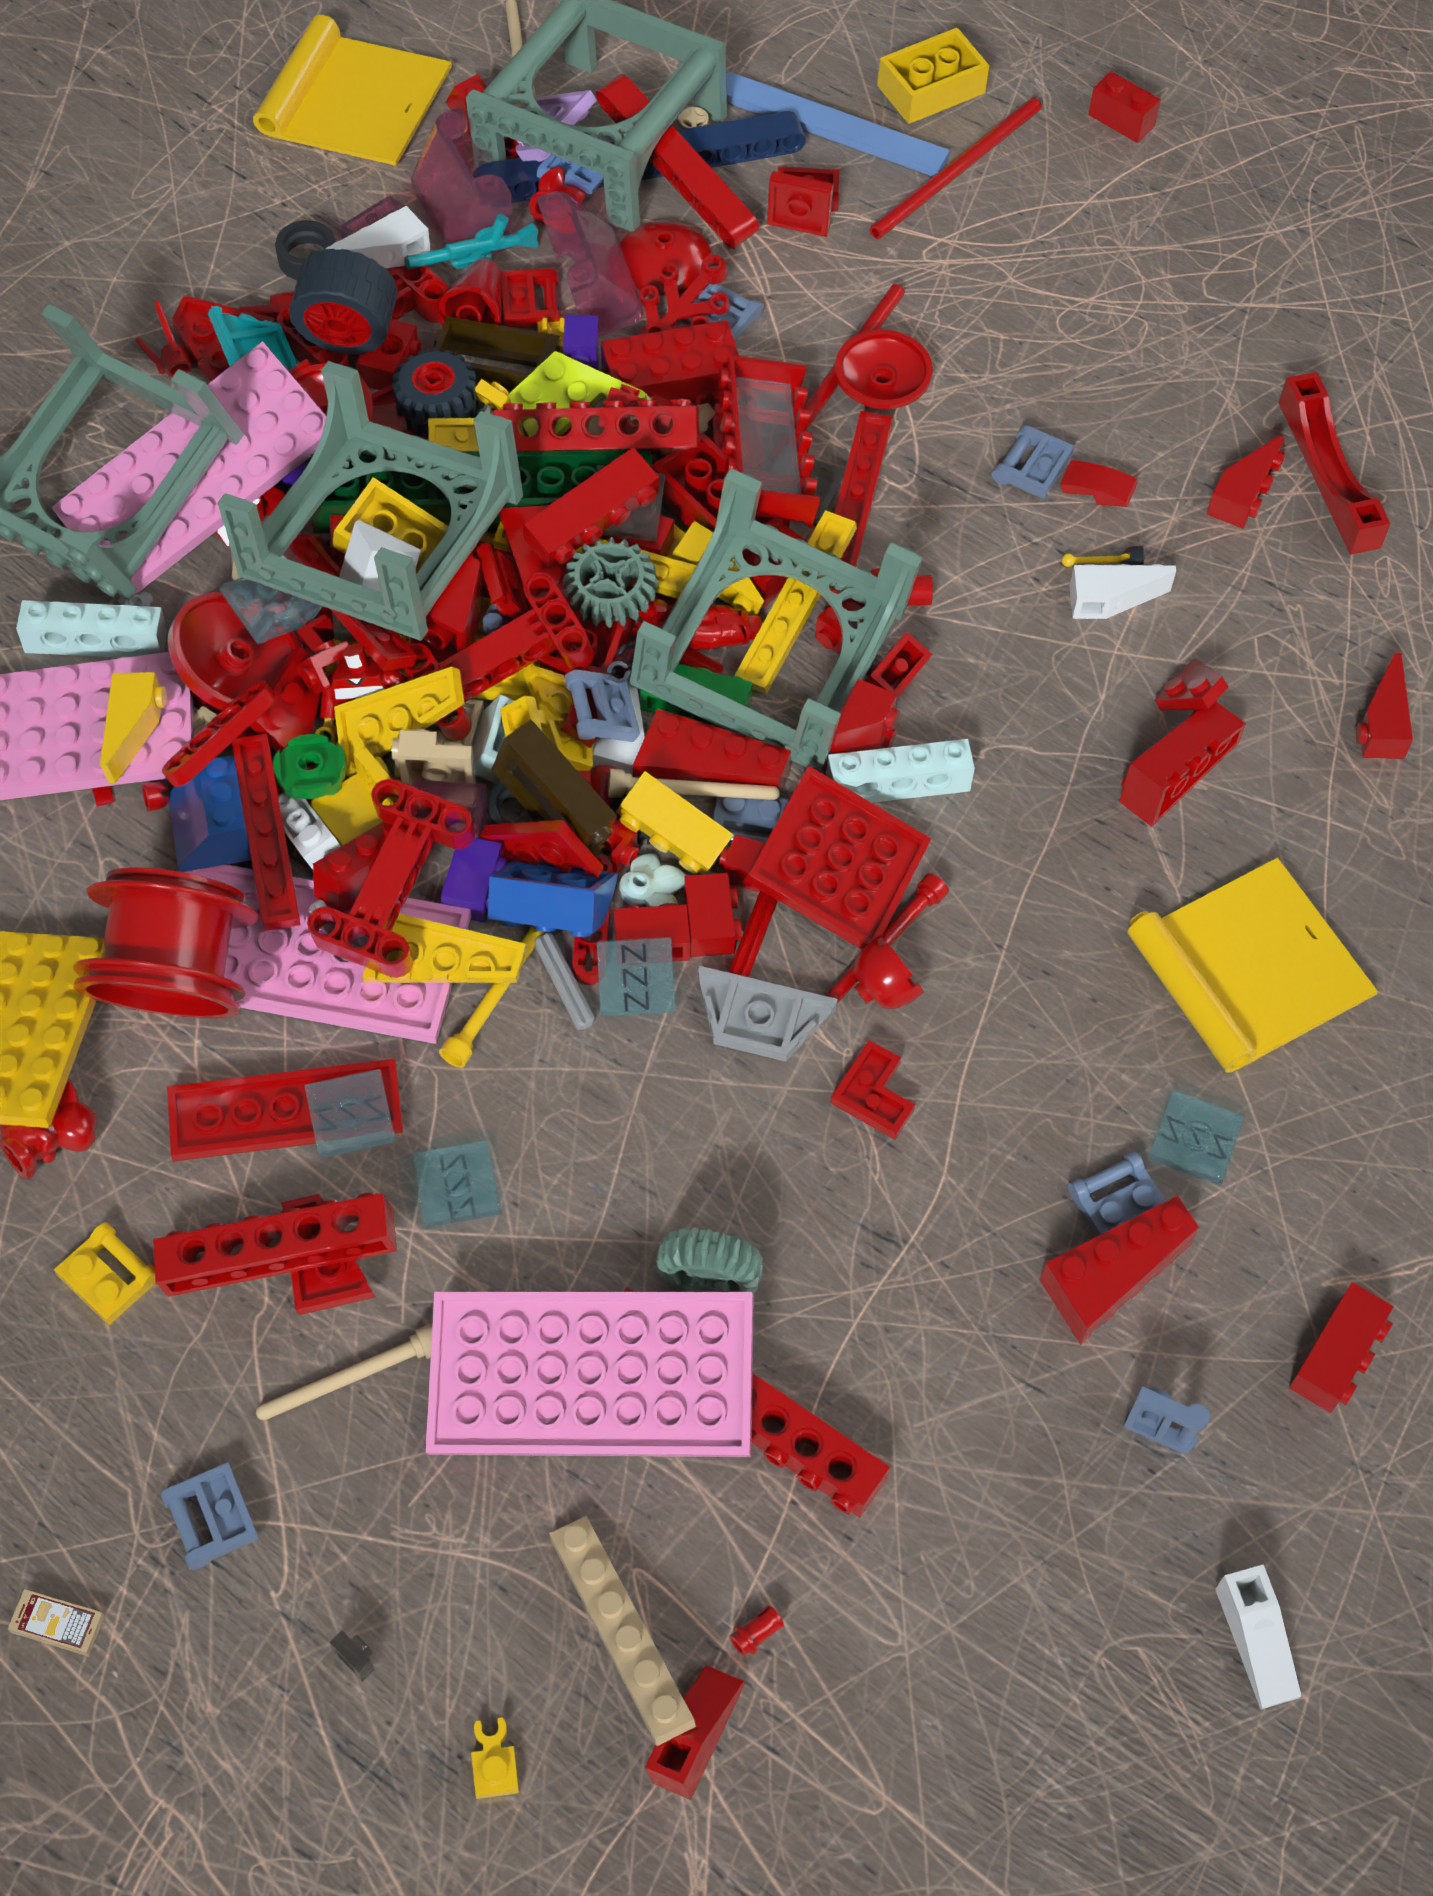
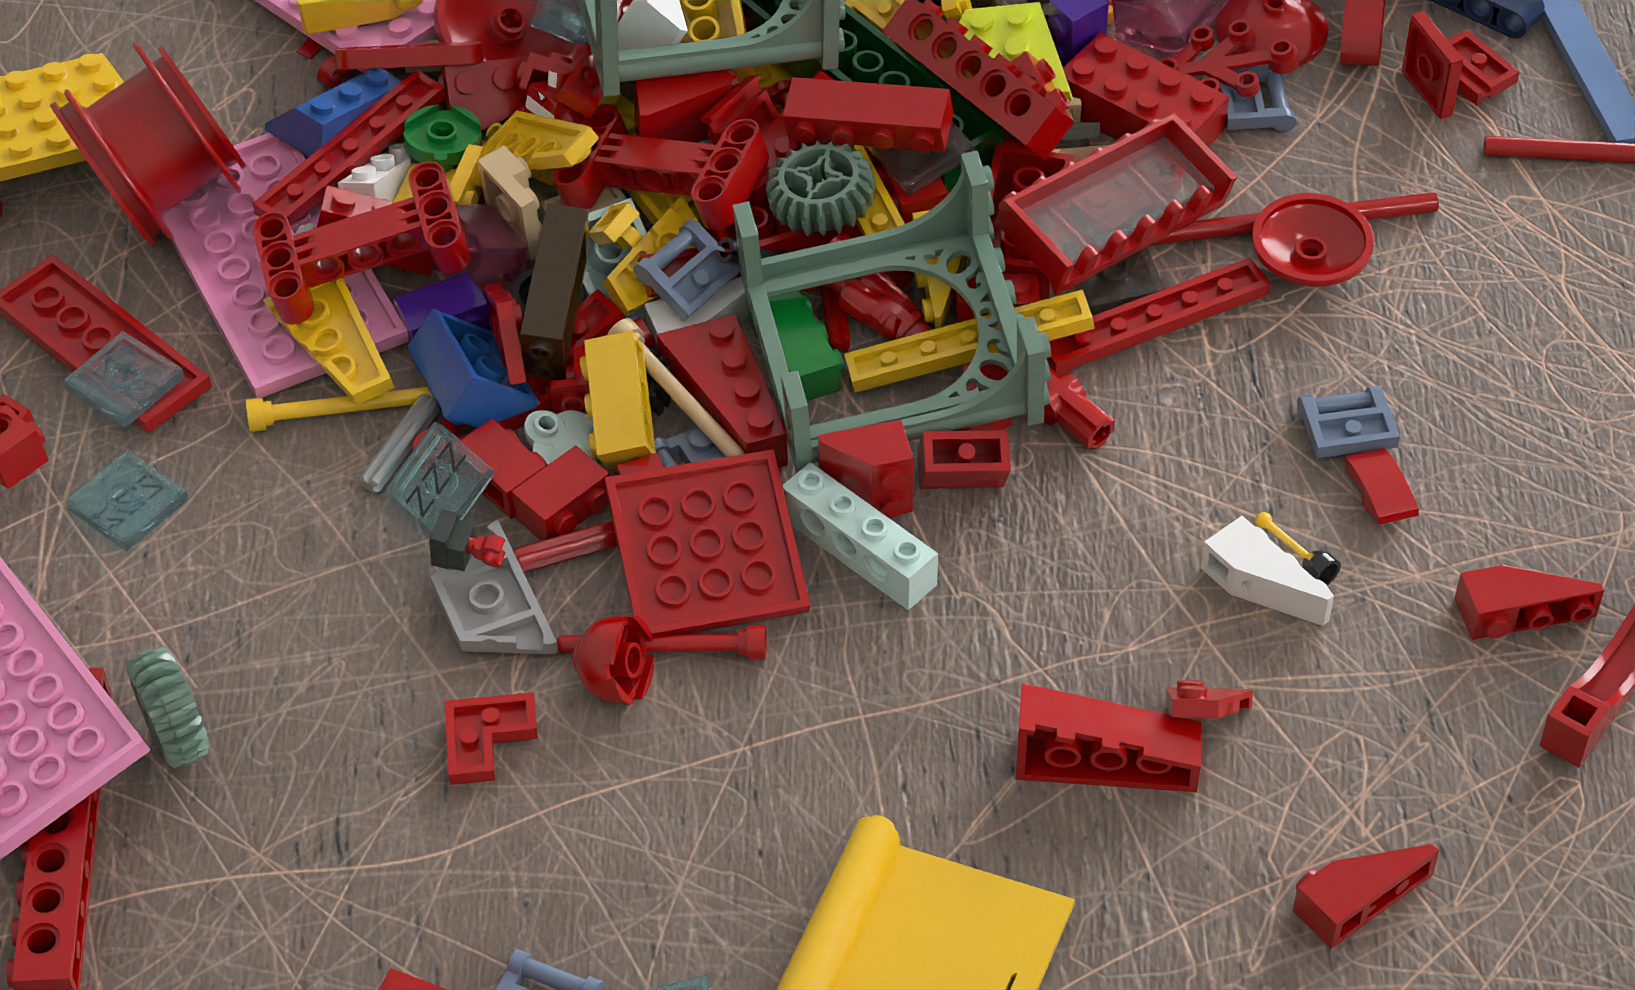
camera: 55 degrees right, 10 degrees down
none -> pearl dark grey piece [429,509,506,572]

